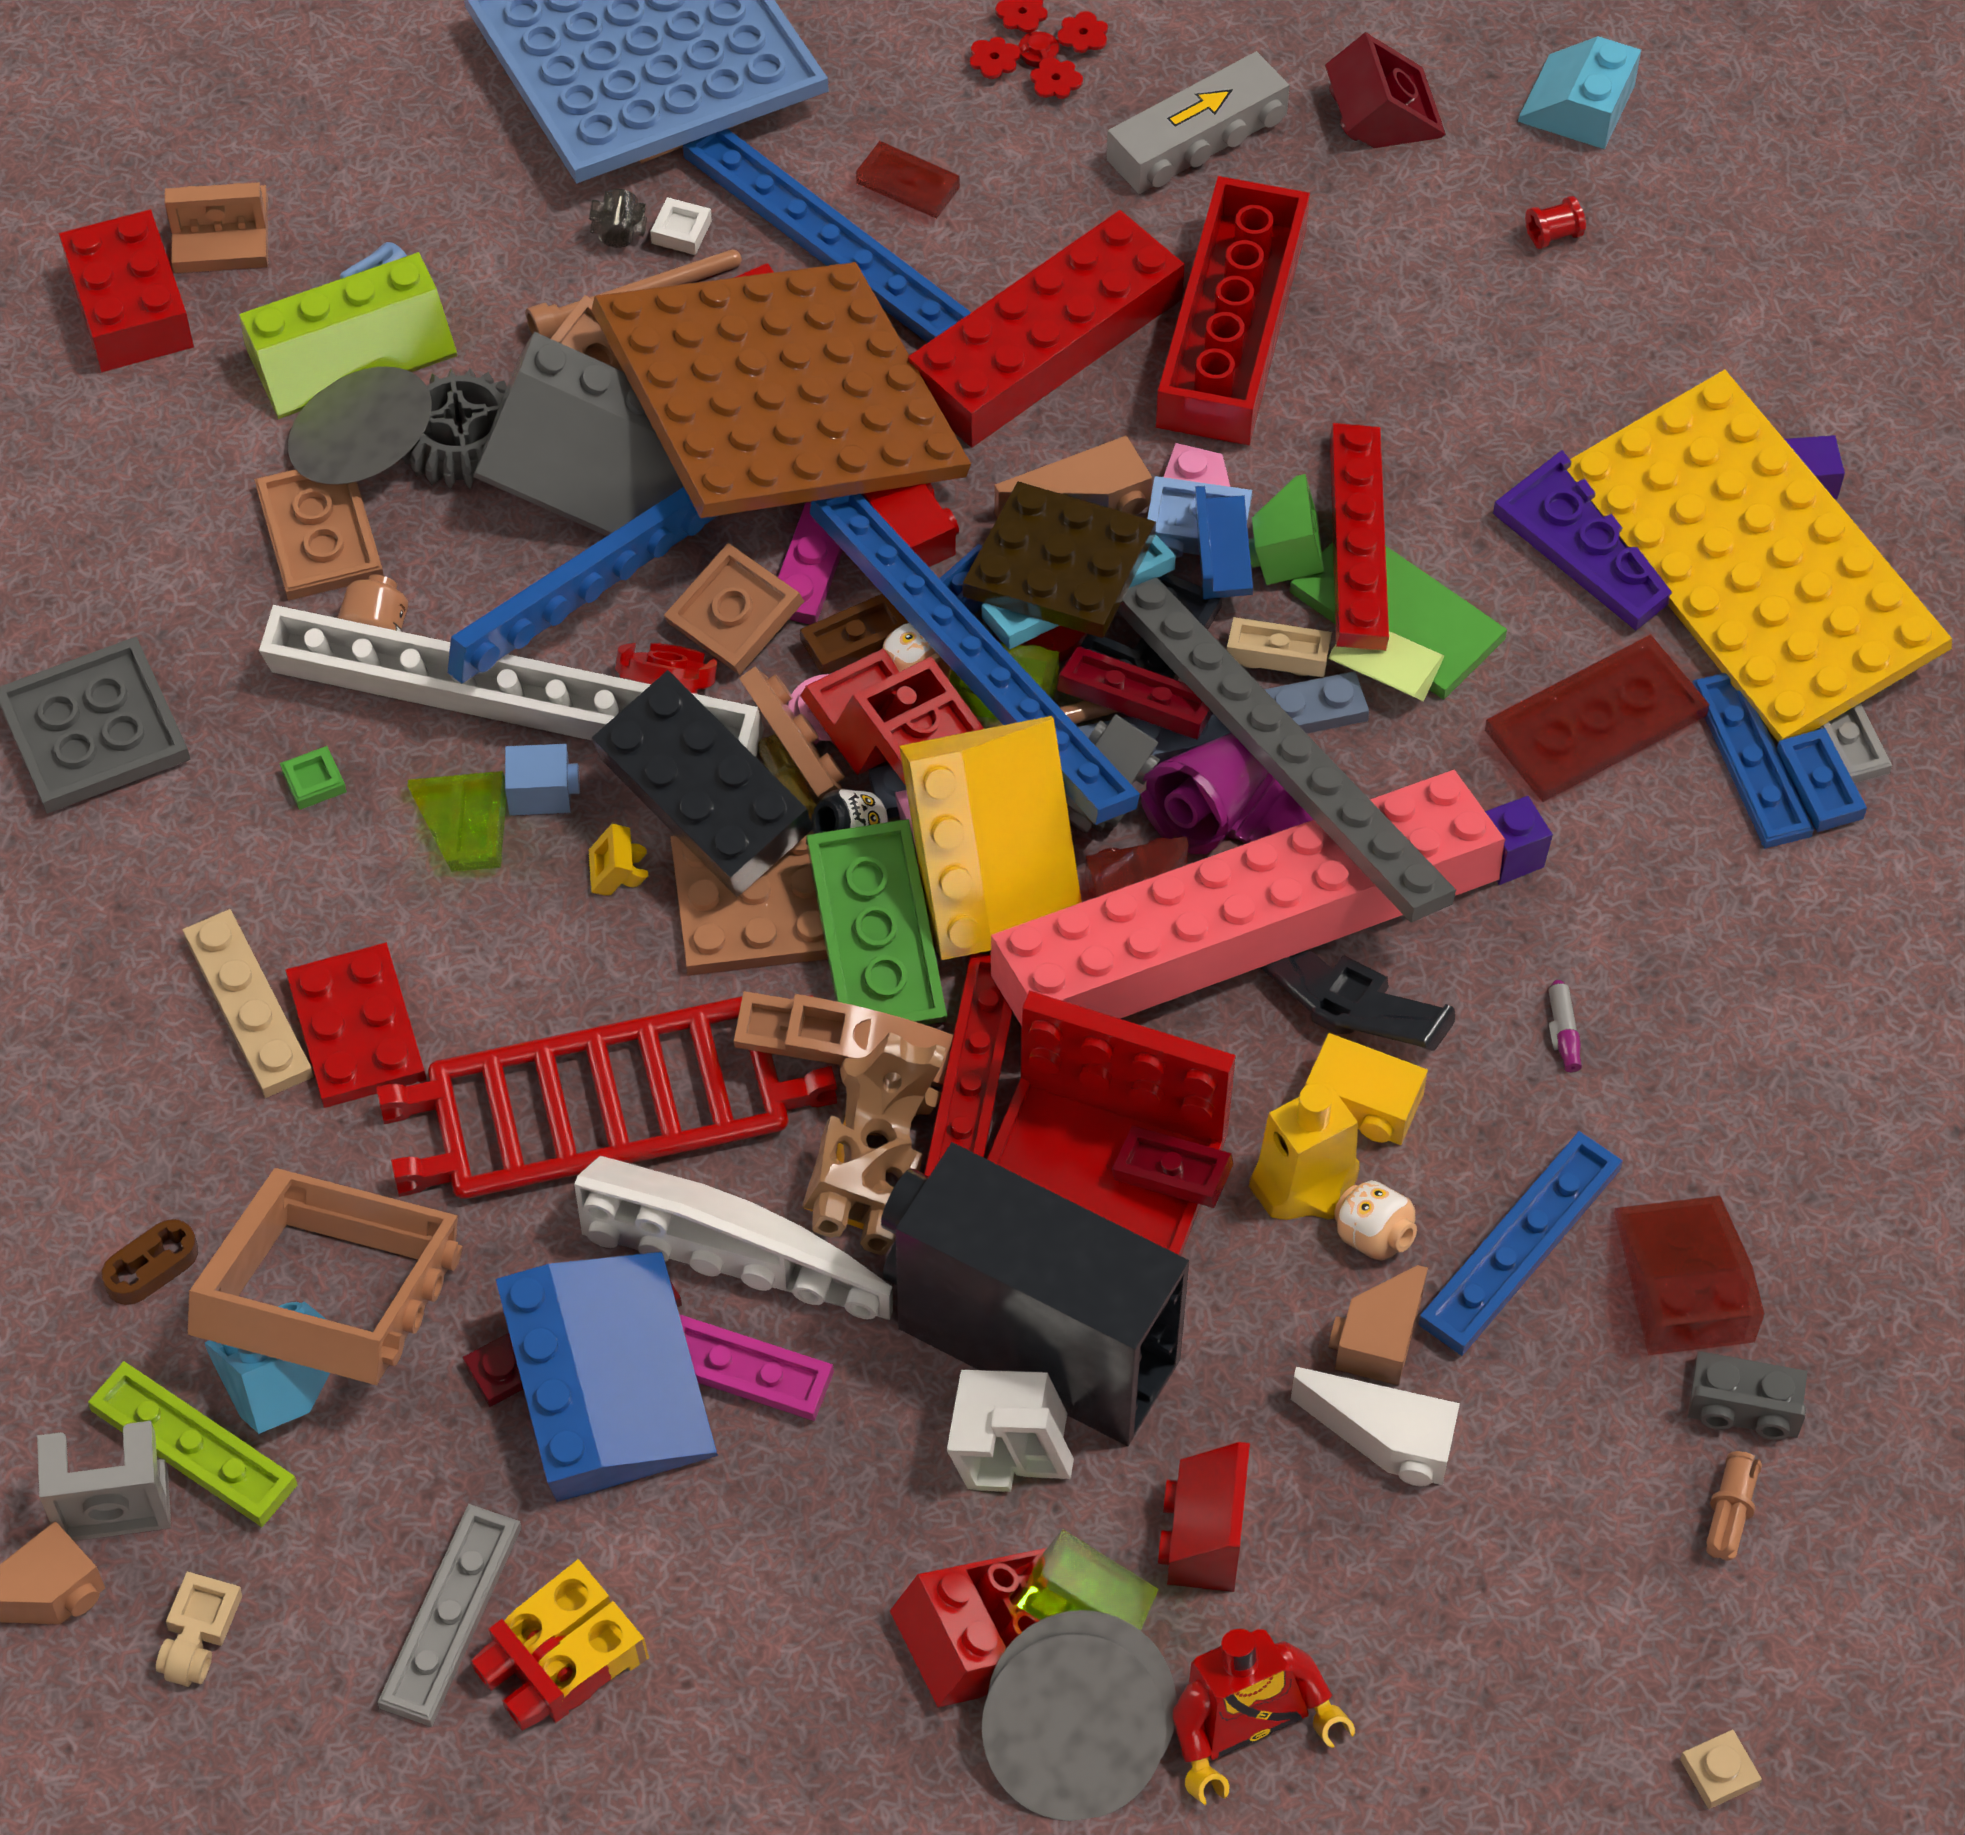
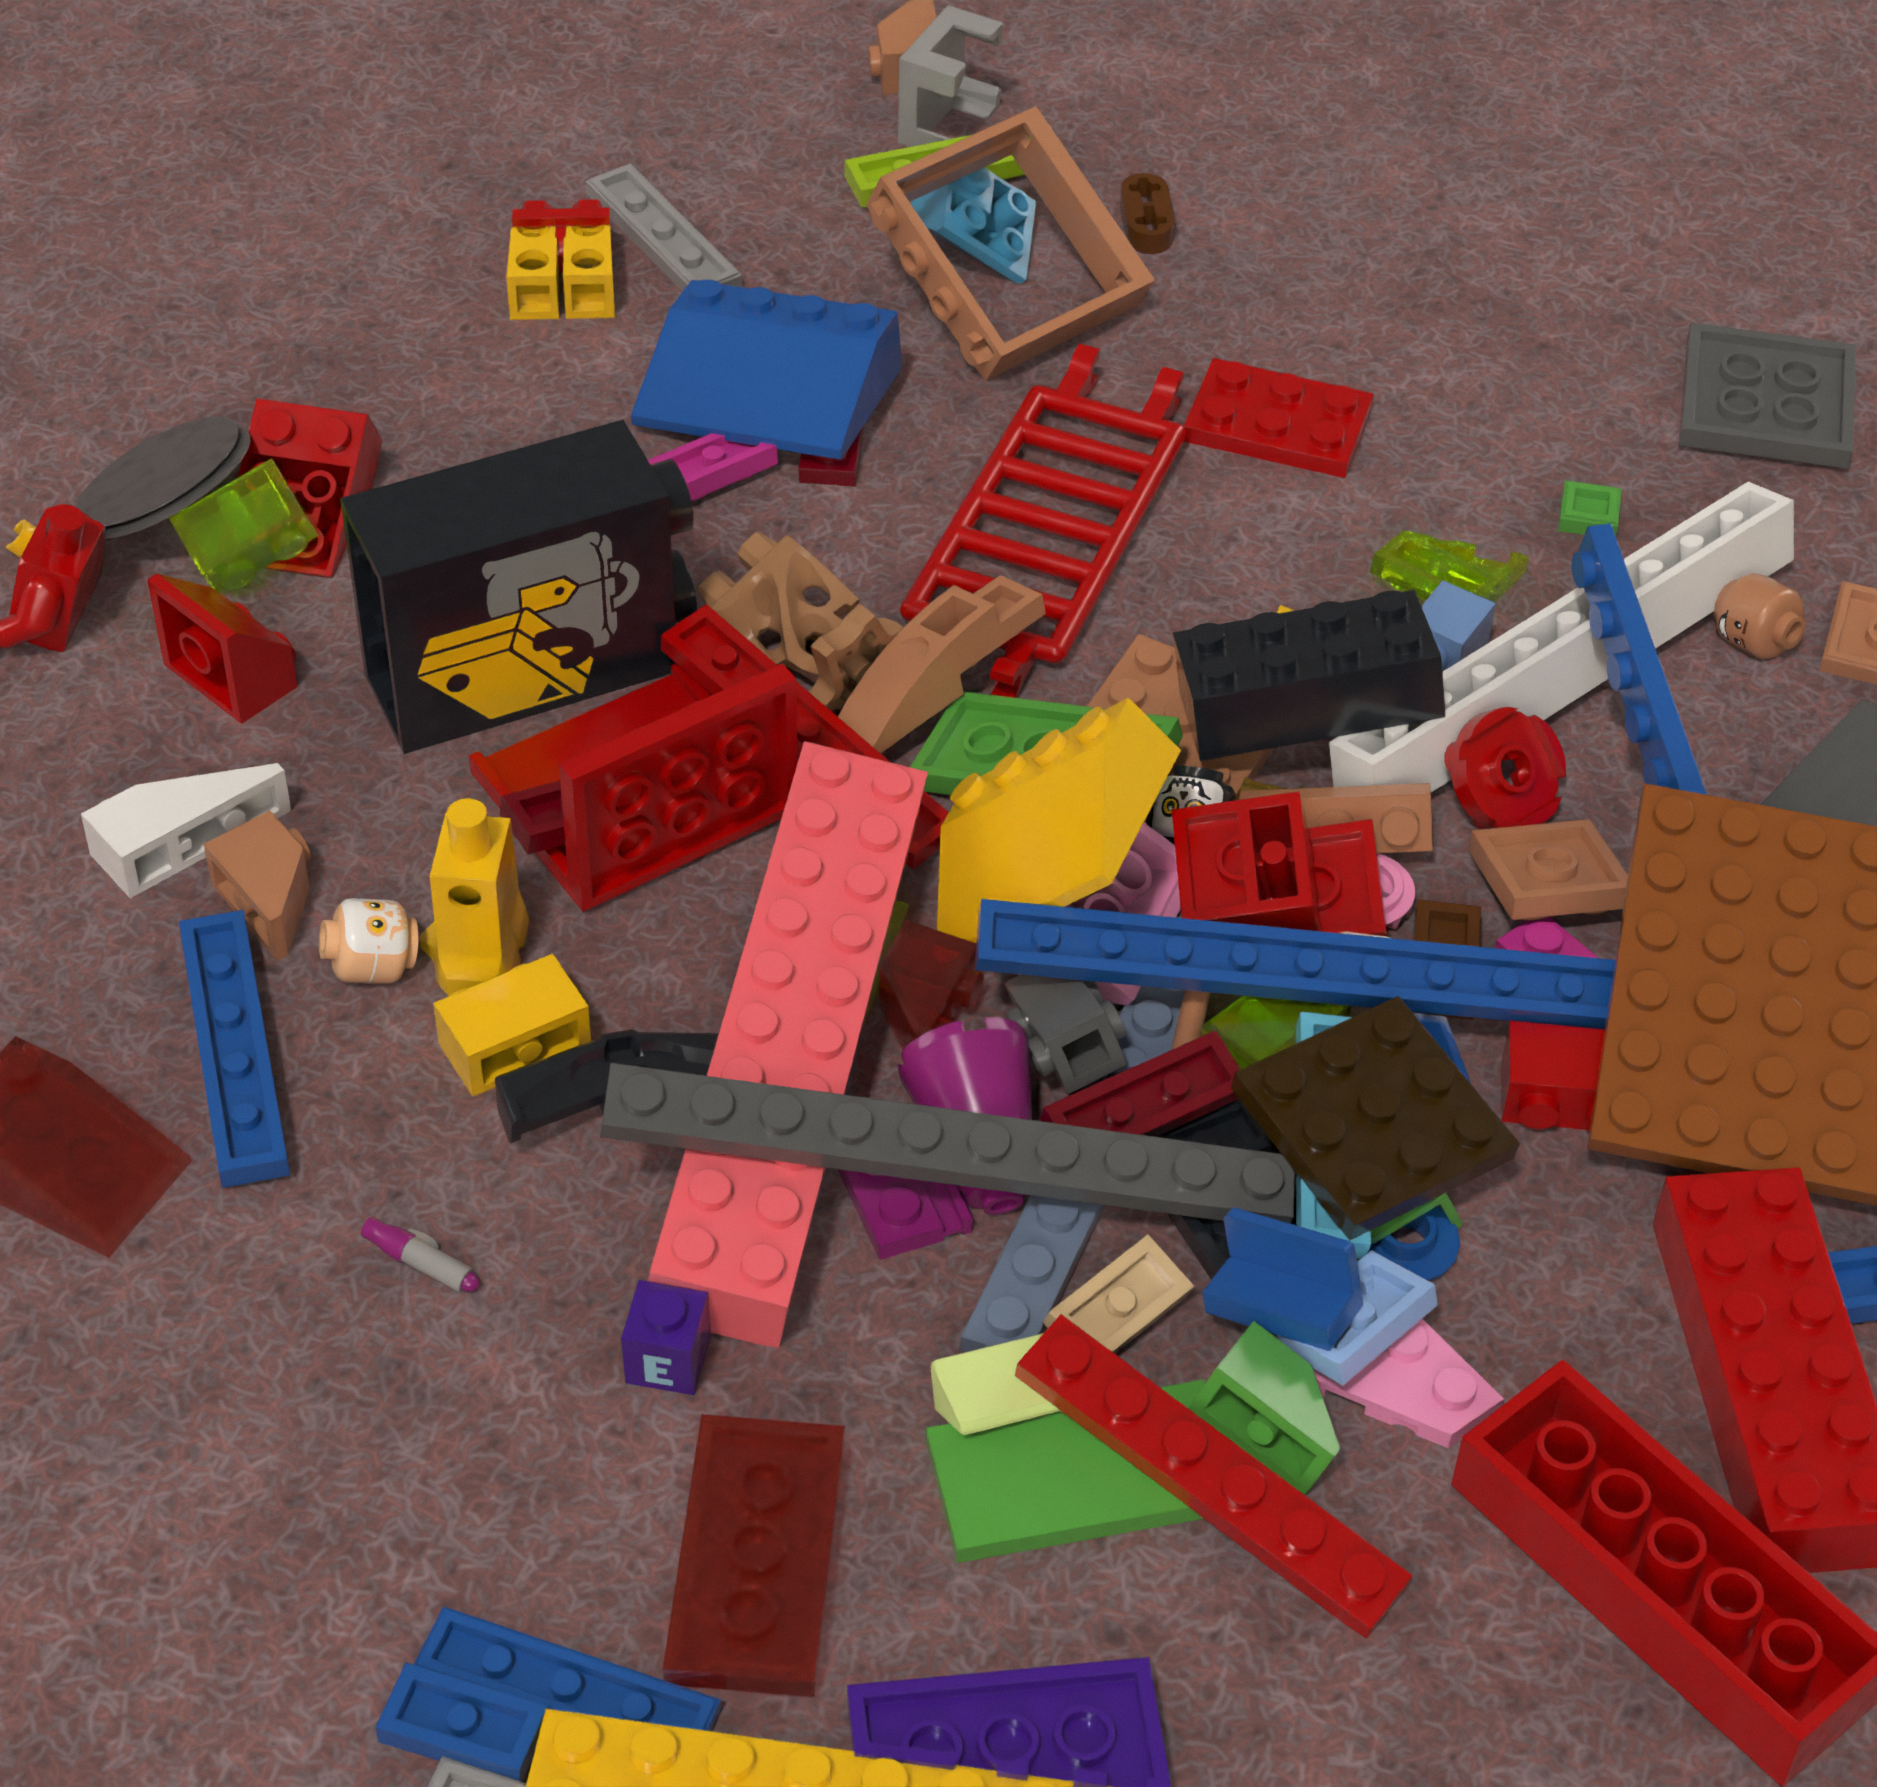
camera: 125 degrees right, 10 degrees down
tan plate [156,1571,242,1687] -> none
tan plate [182,909,314,1098] -> none
white wedge [574,1156,893,1320] -> none
nougat slope [994,435,1152,518] -> none

